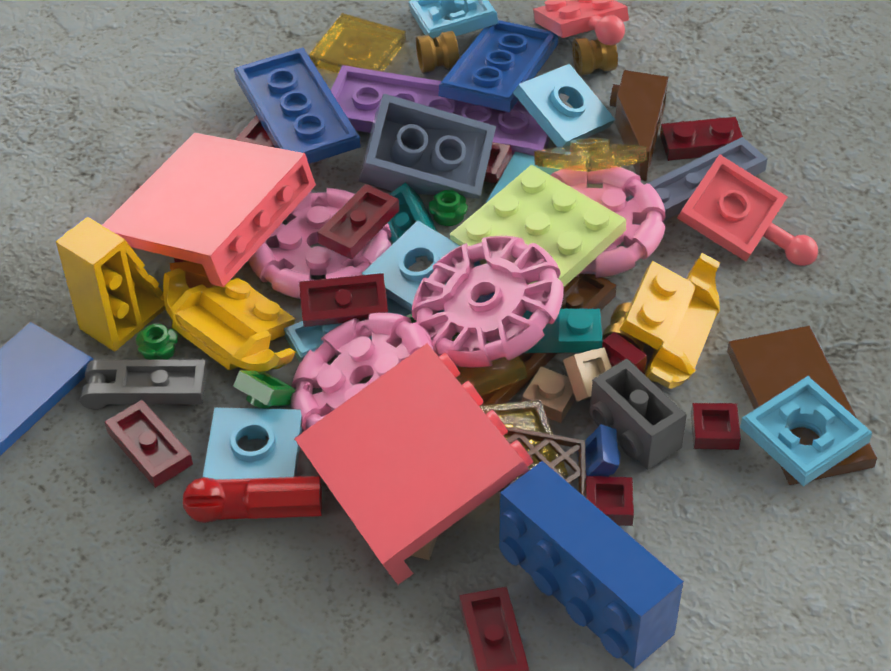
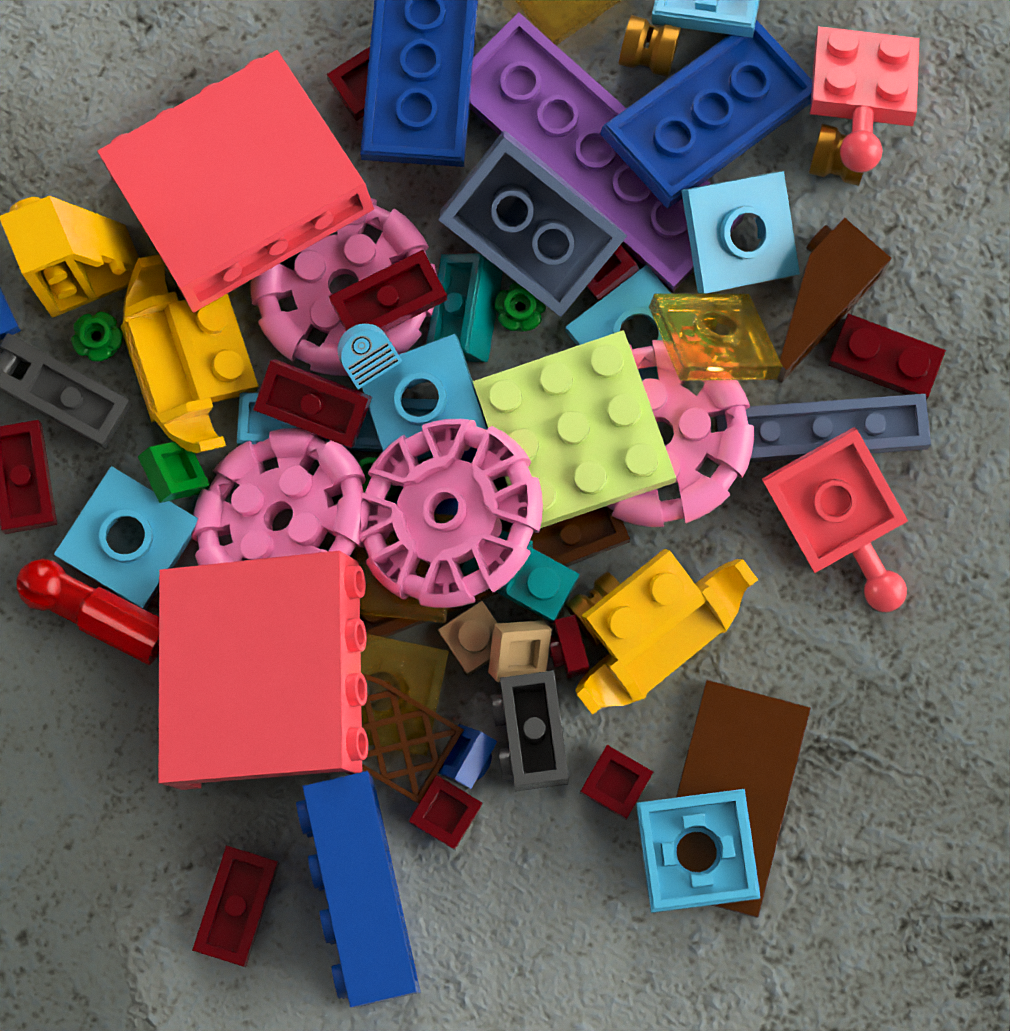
camera: 30 degrees right, 30 degrees up
none -> medium azure tile [337,324,403,389]

